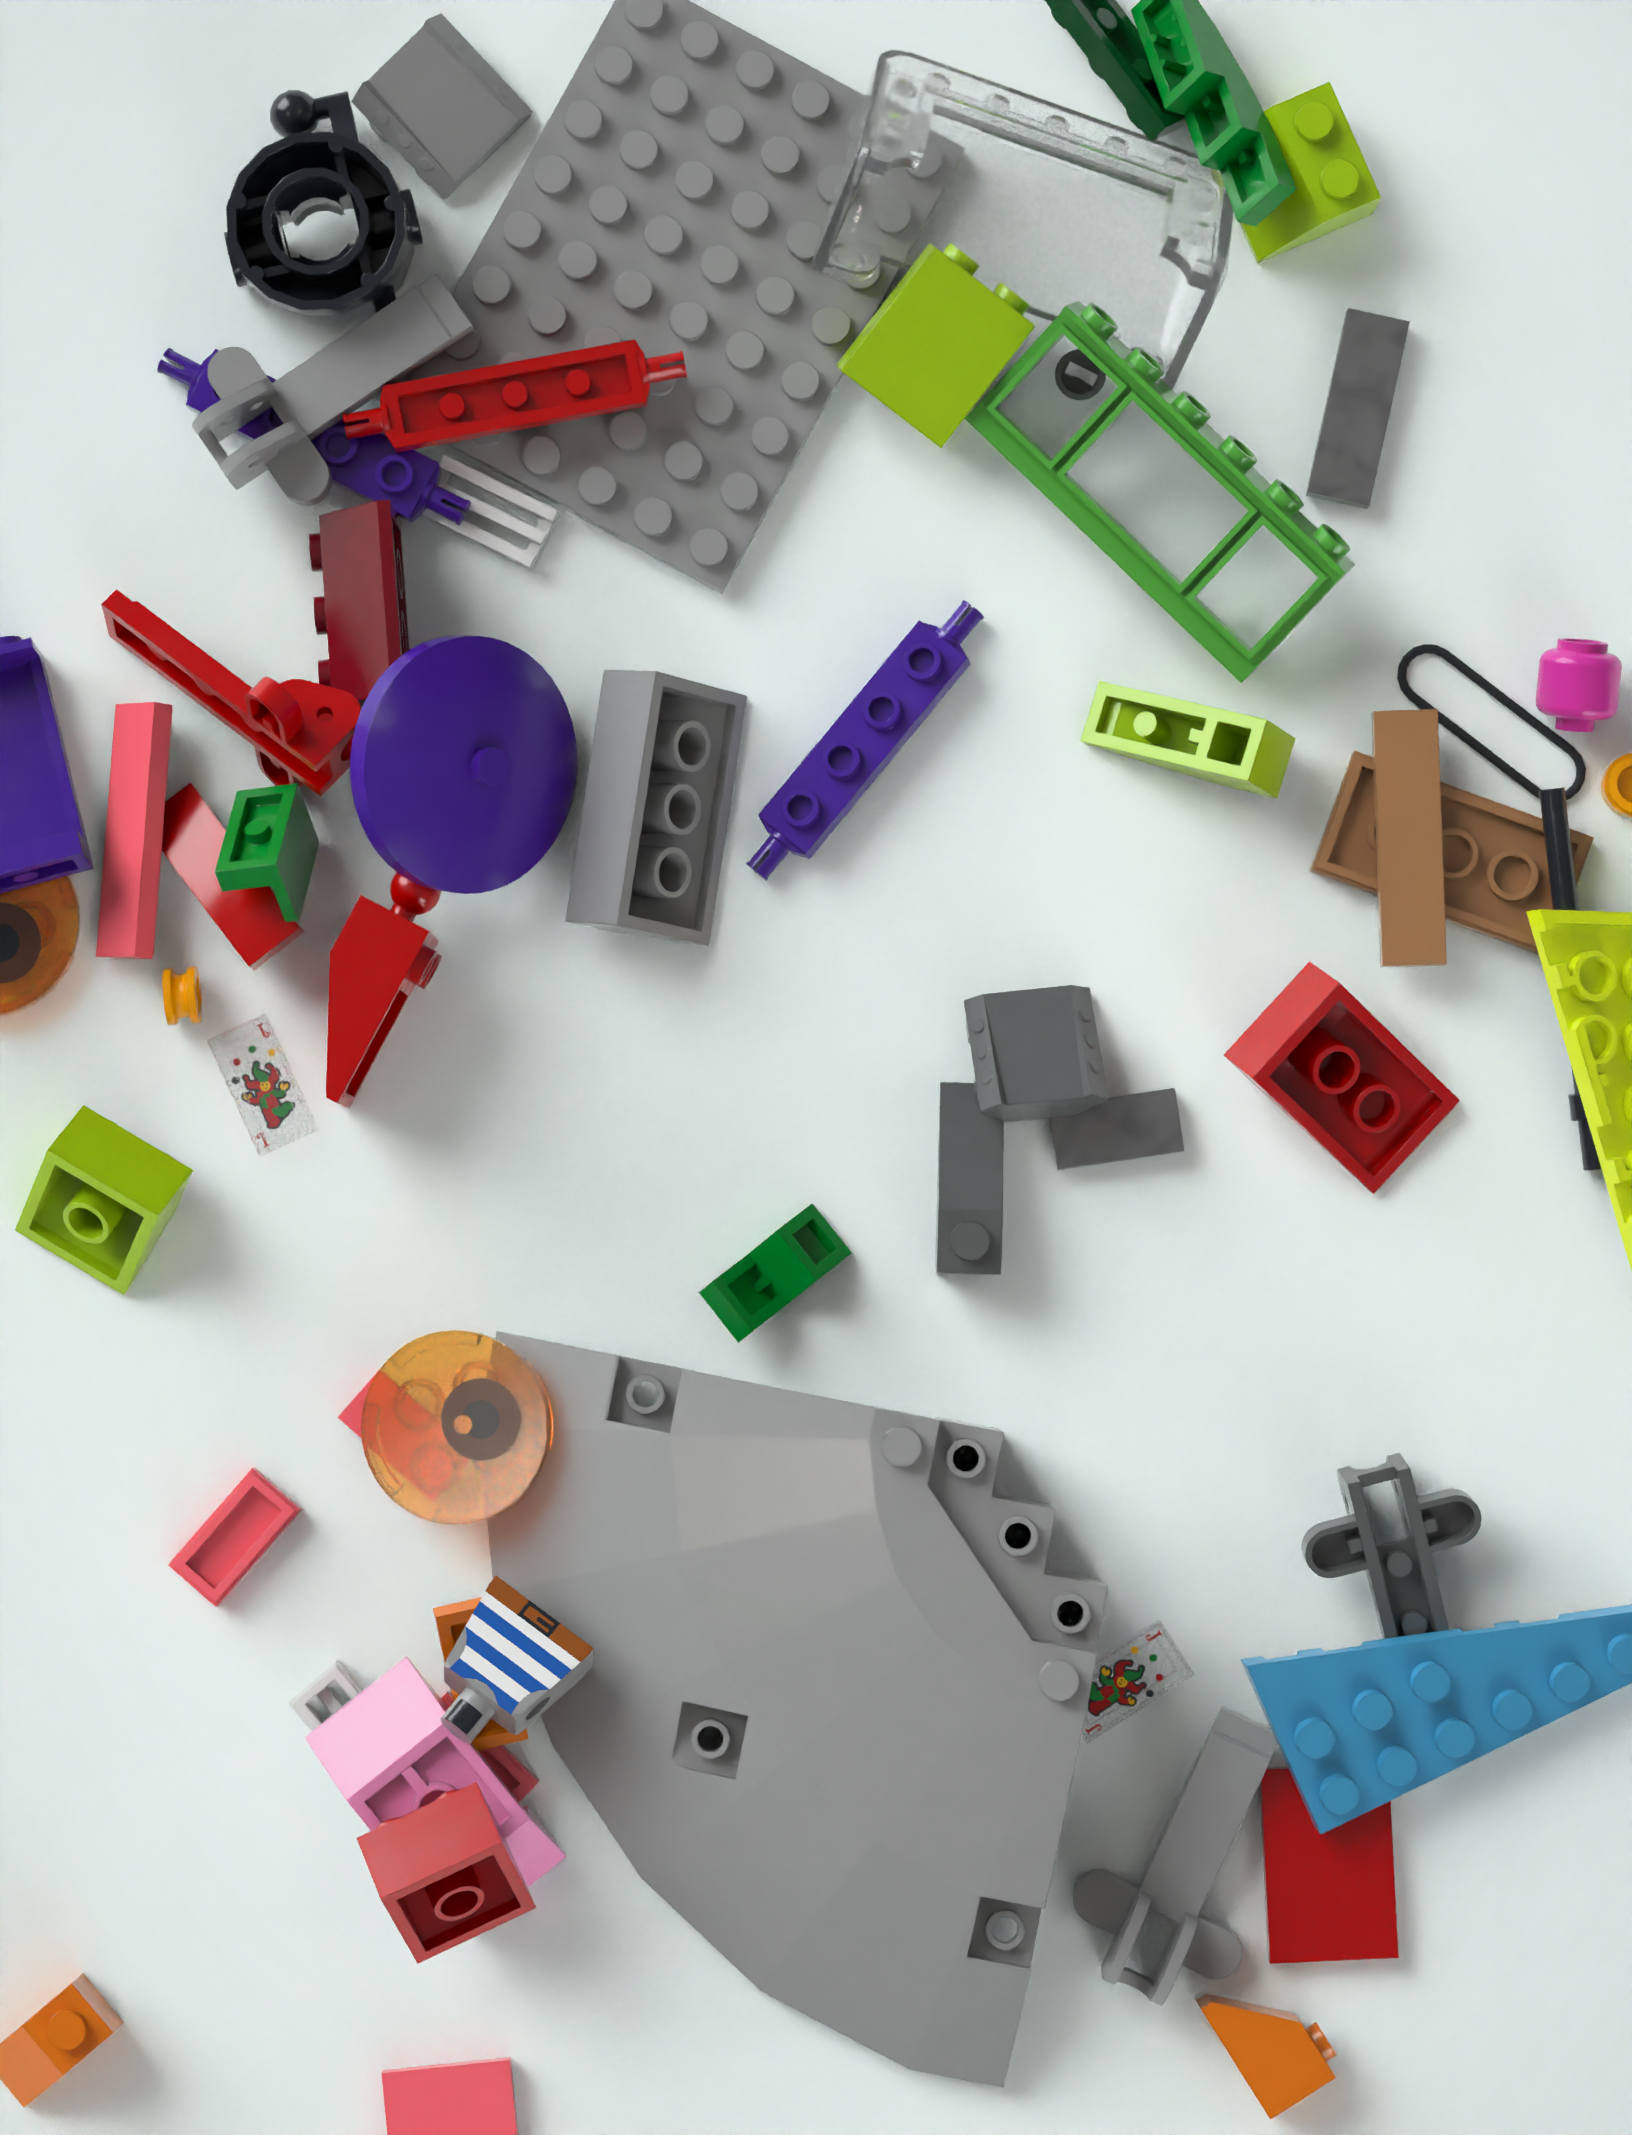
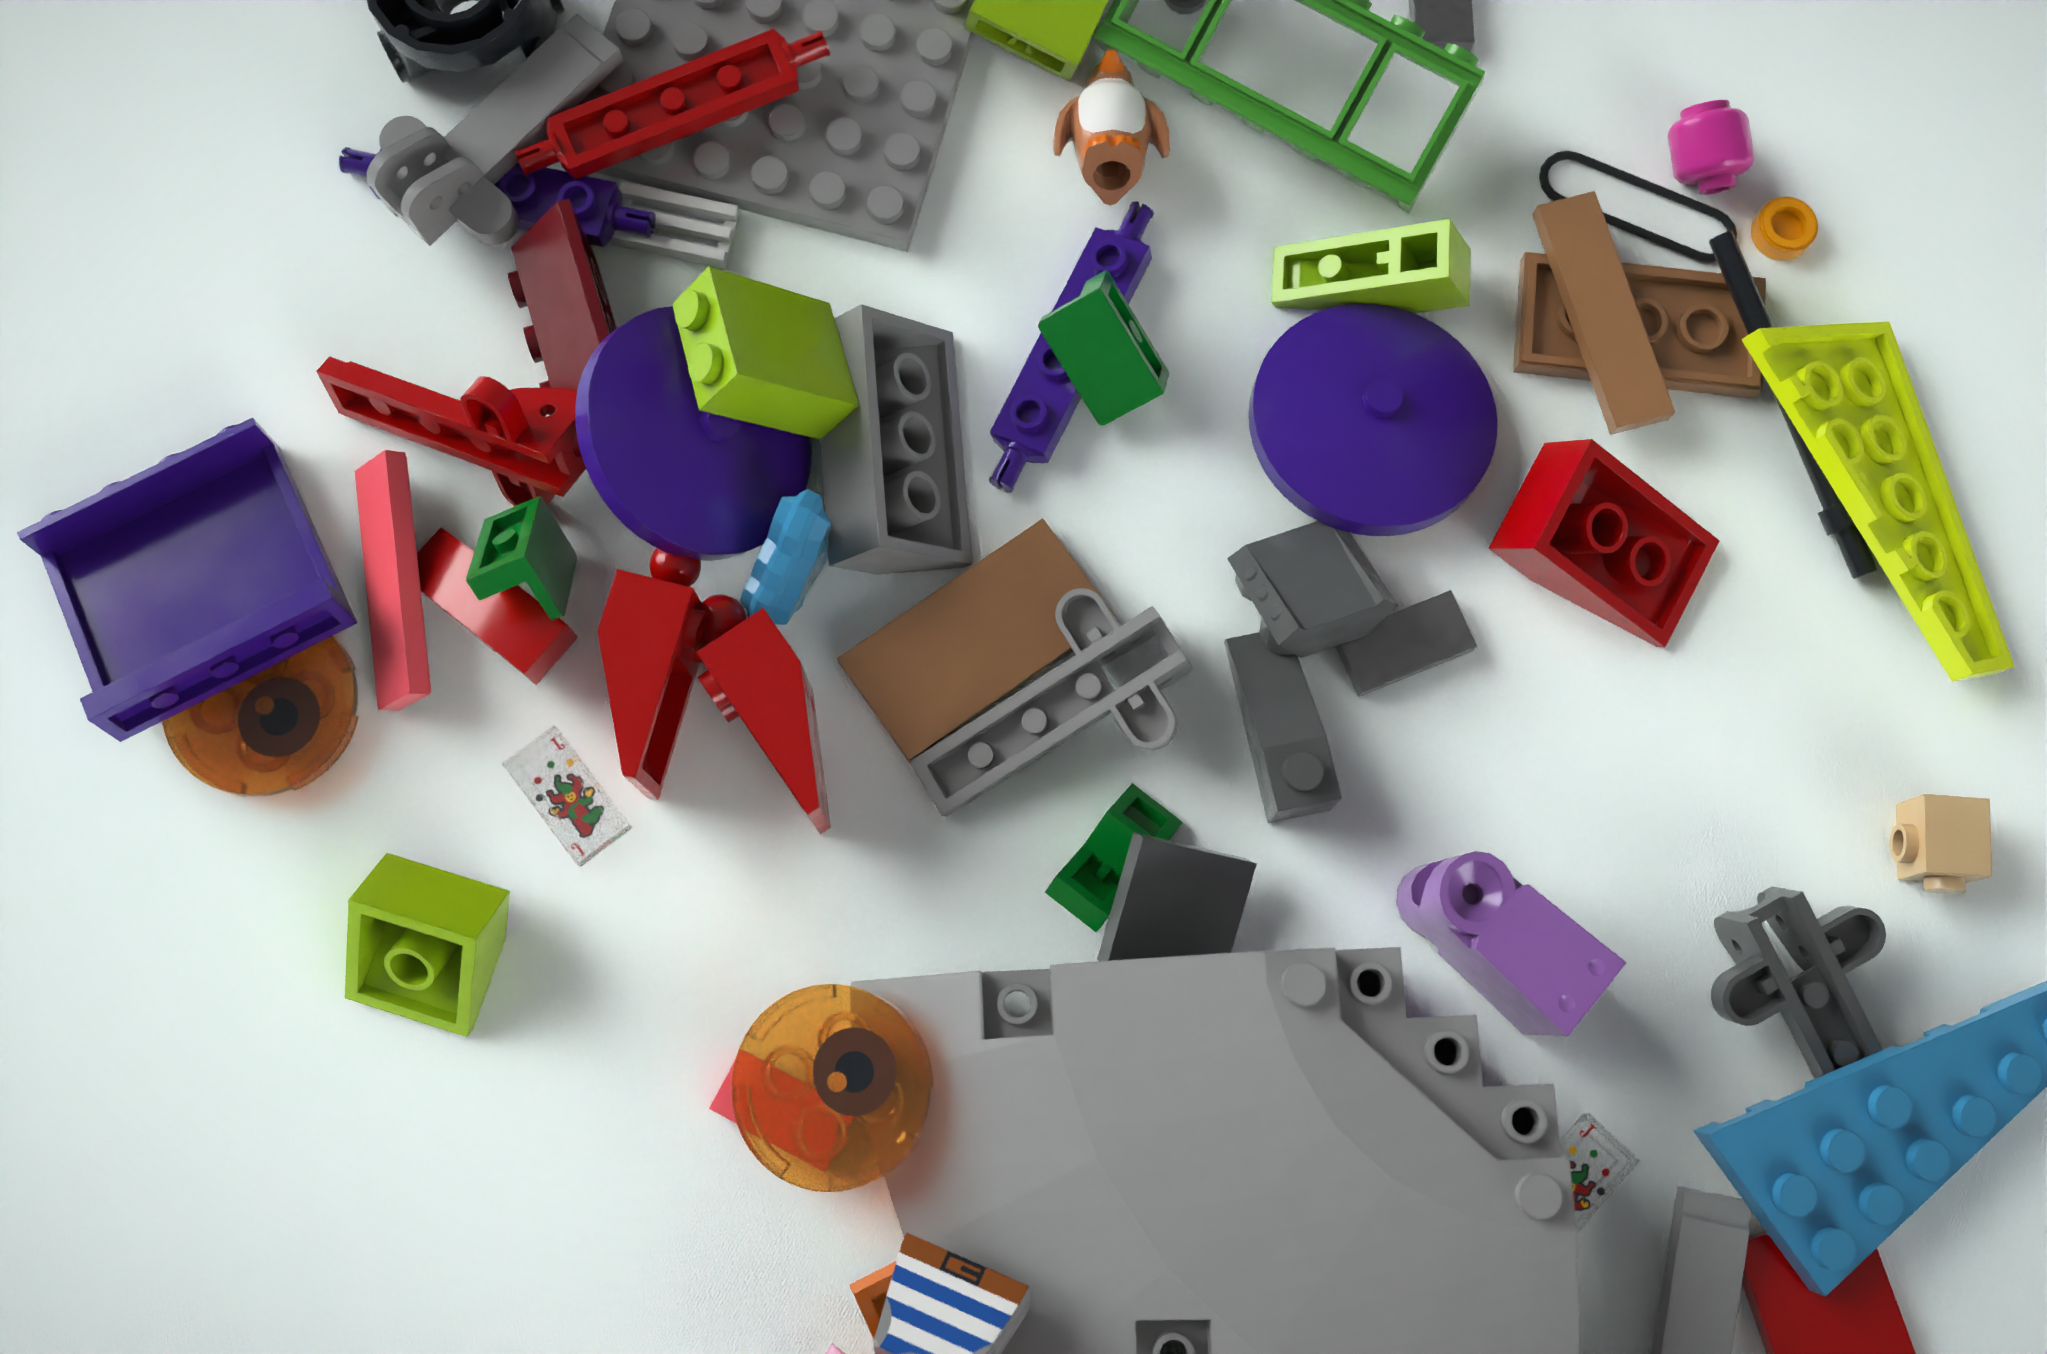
camera: 15 degrees left, 10 degrees down
light orange bush [162,966,202,1025] -> none
coral tile [168,1467,302,1607] -> none
none -> lime brick [672,266,860,440]
none -> red slope [696,594,831,835]
none -> dark azure rock [740,489,831,625]
none -> medium nougat tile [837,518,1116,764]
none -> light grey piece [909,588,1193,817]
none -> green panel [1038,269,1169,426]
none -> nougat animal [1053,50,1170,206]
none -> dark grey tile [1097,832,1257,961]
none -> dark purple dish [1248,304,1498,536]
none -> medium lavender piece [1396,851,1627,1037]
none -> tan brick [1889,794,1992,894]

